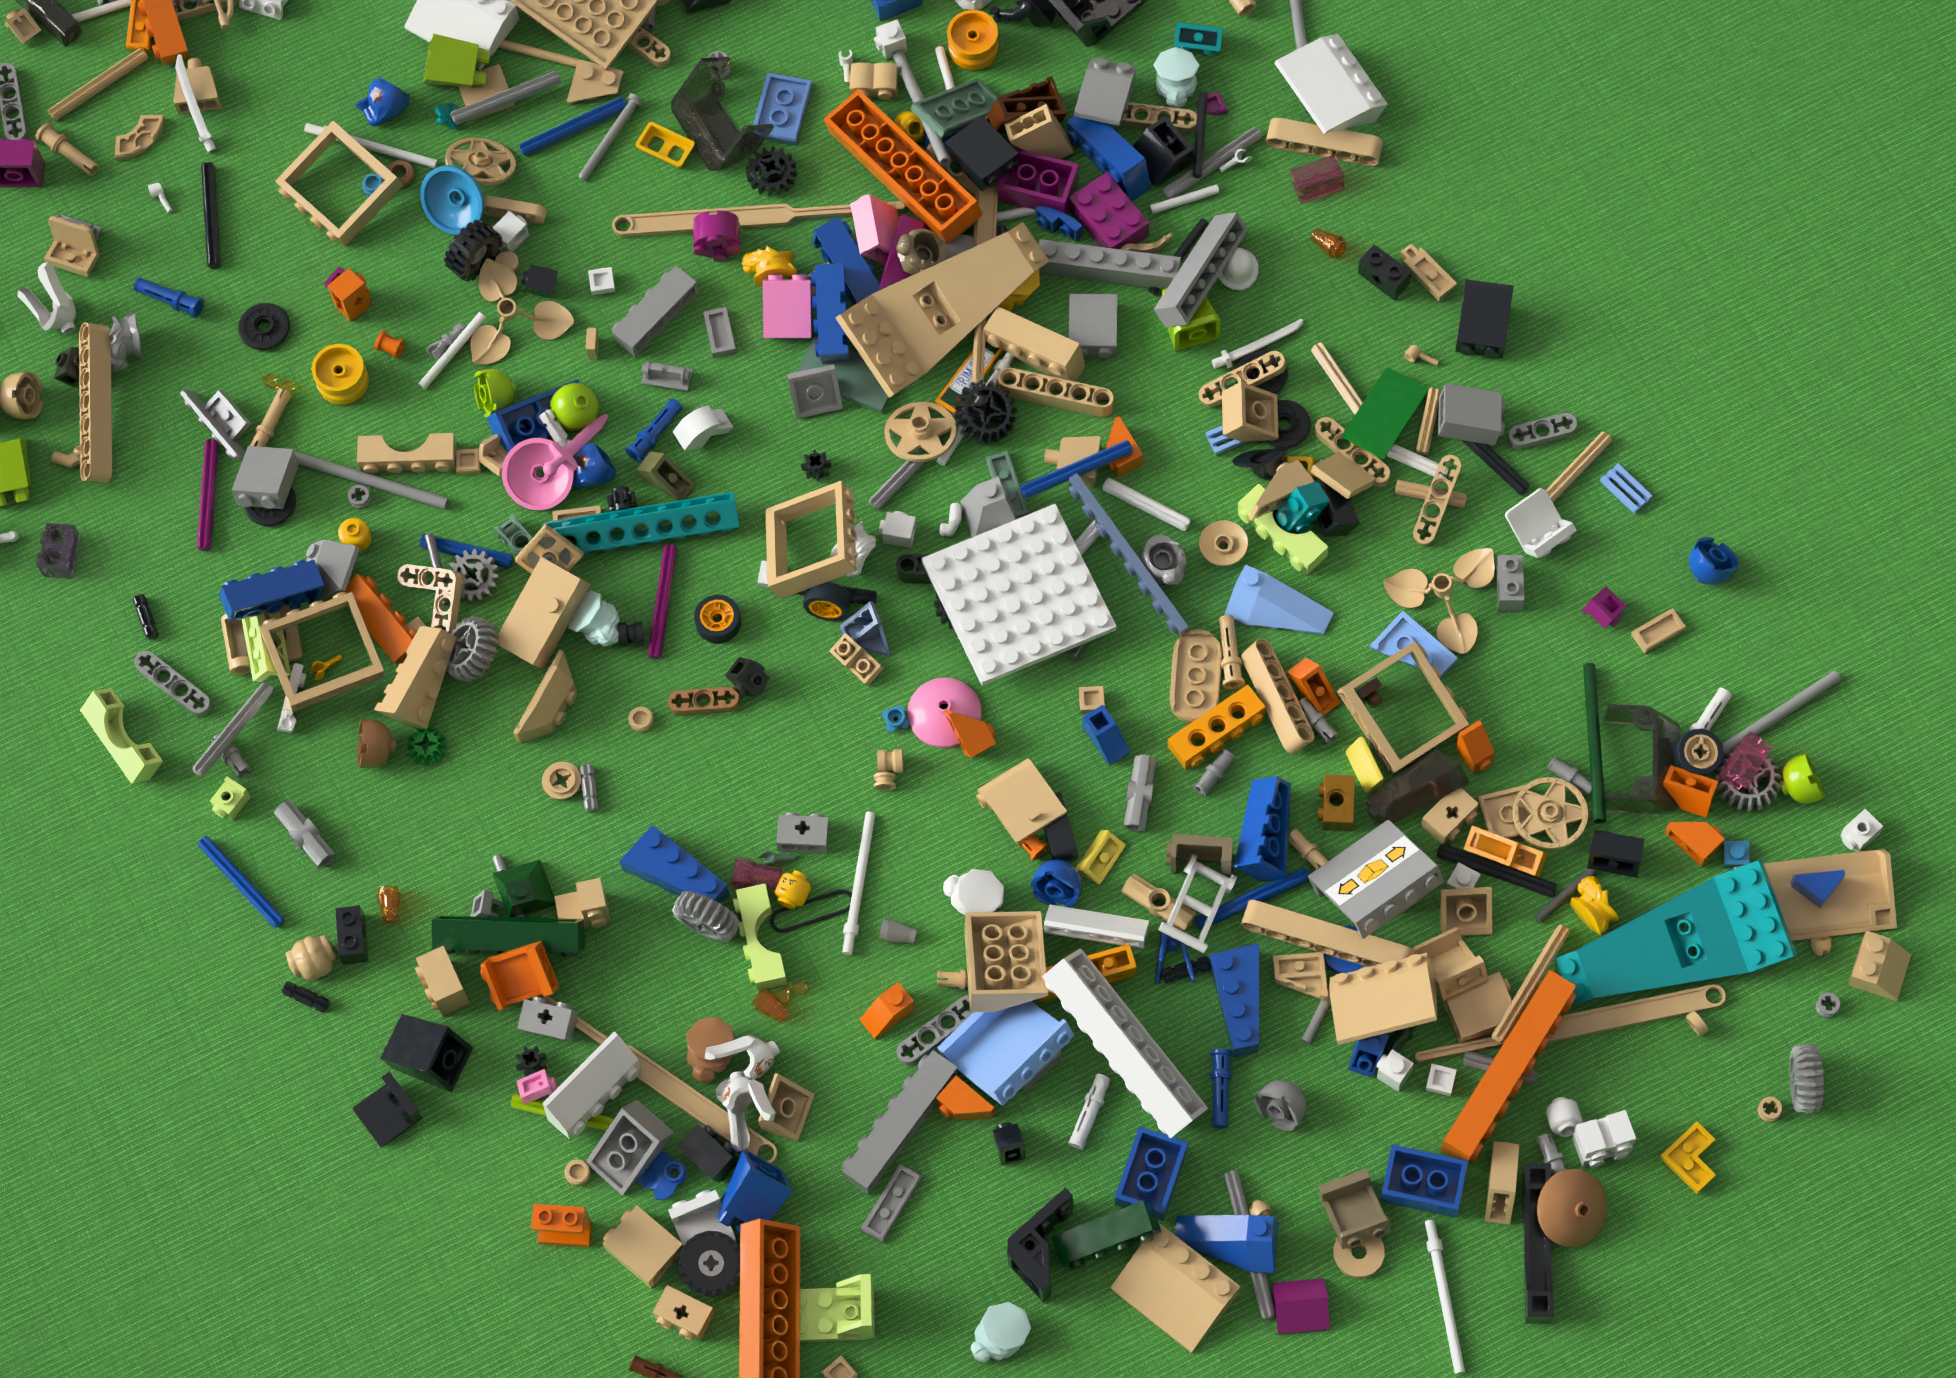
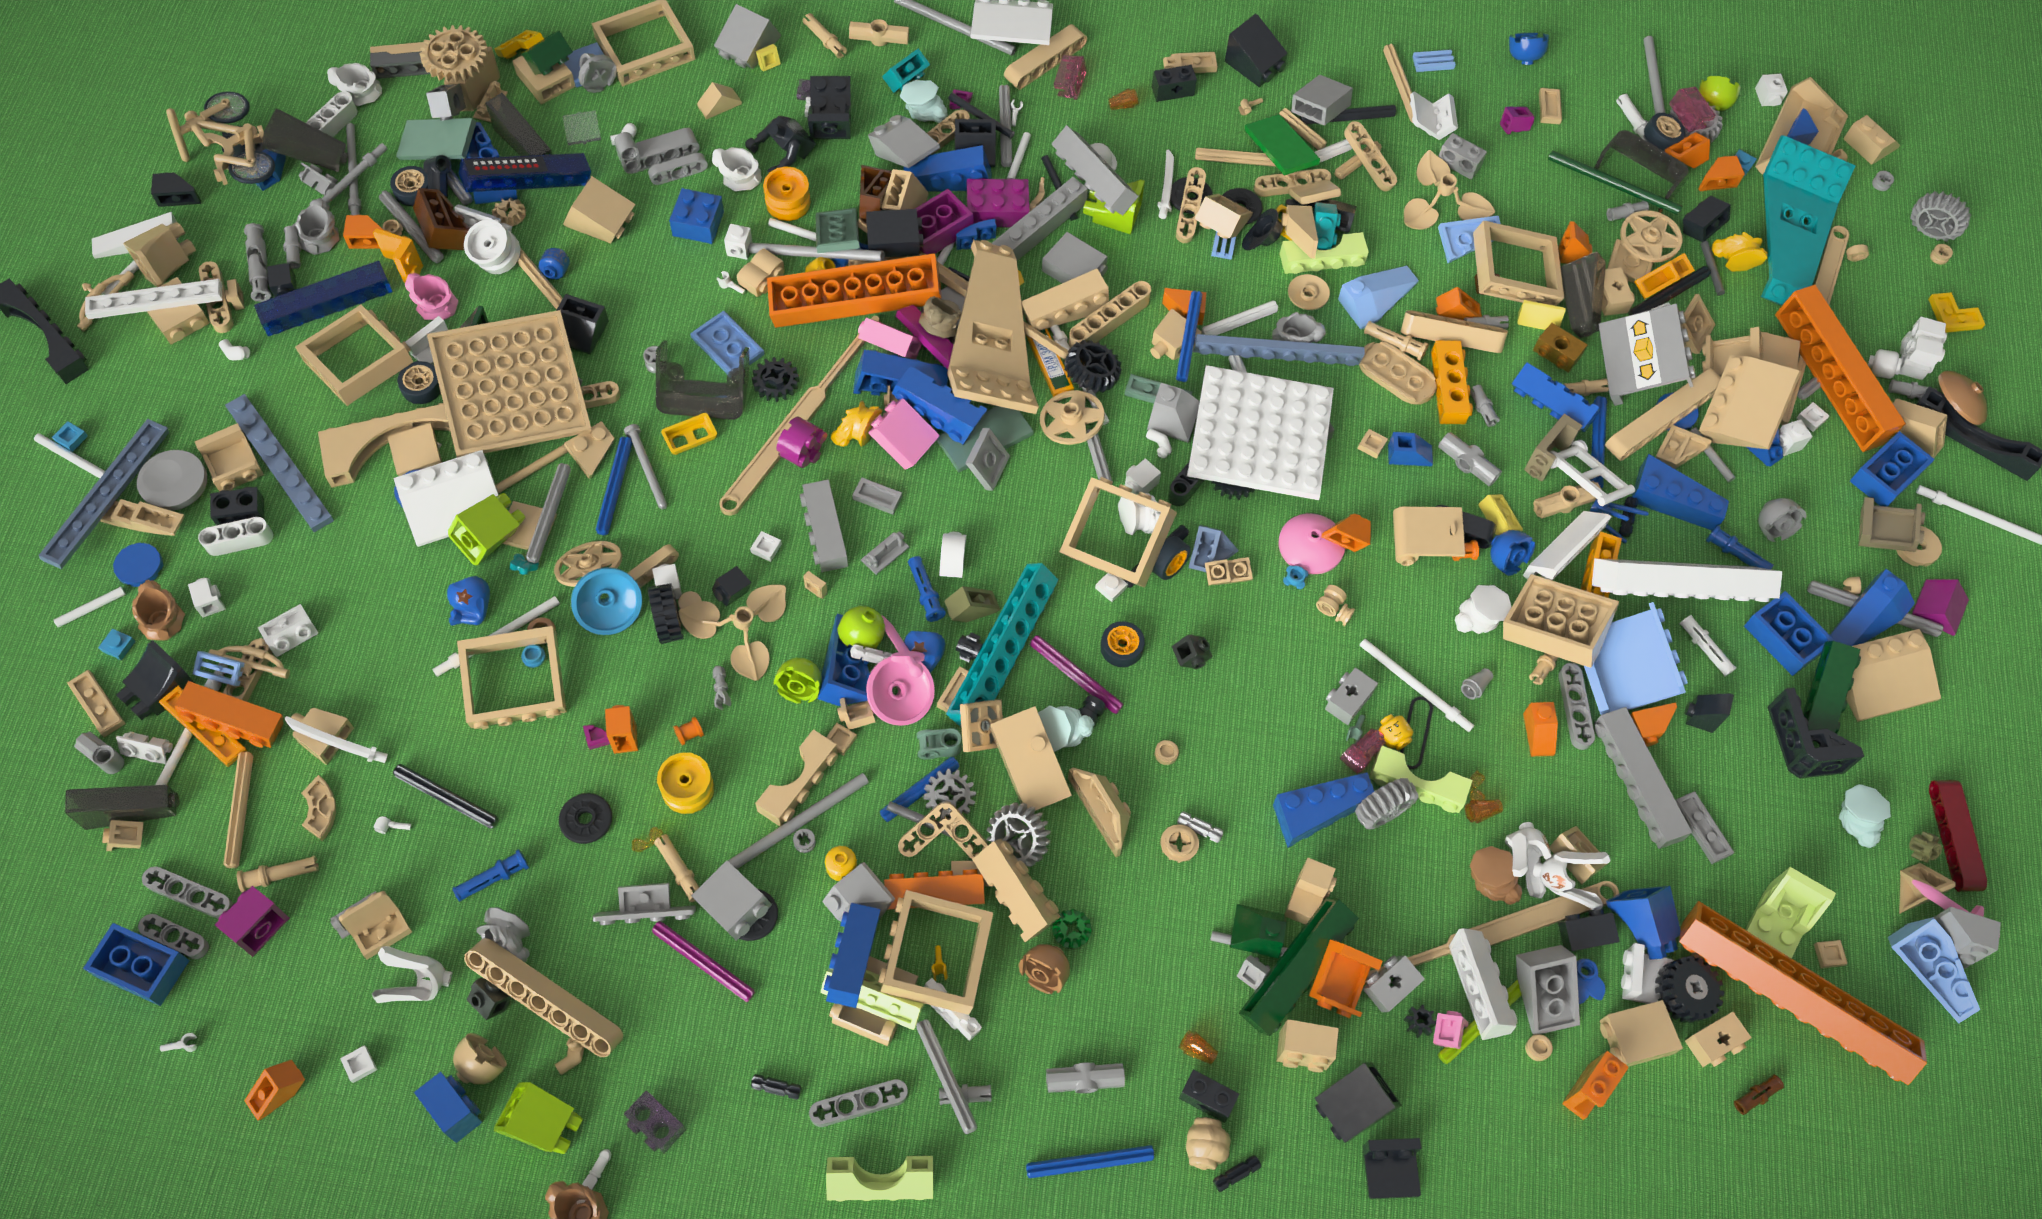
camera: 65 degrees left, 5 degrees down
yellowish green brick [210,776,251,820] -> none
white bar [418,312,486,390] -> none
medium nougat beam [668,687,740,716] -> none
black gear [801,450,832,482] -> none
tan axle [1492,925,1570,1043] -> none
light grey beam [1508,413,1577,450] -> none

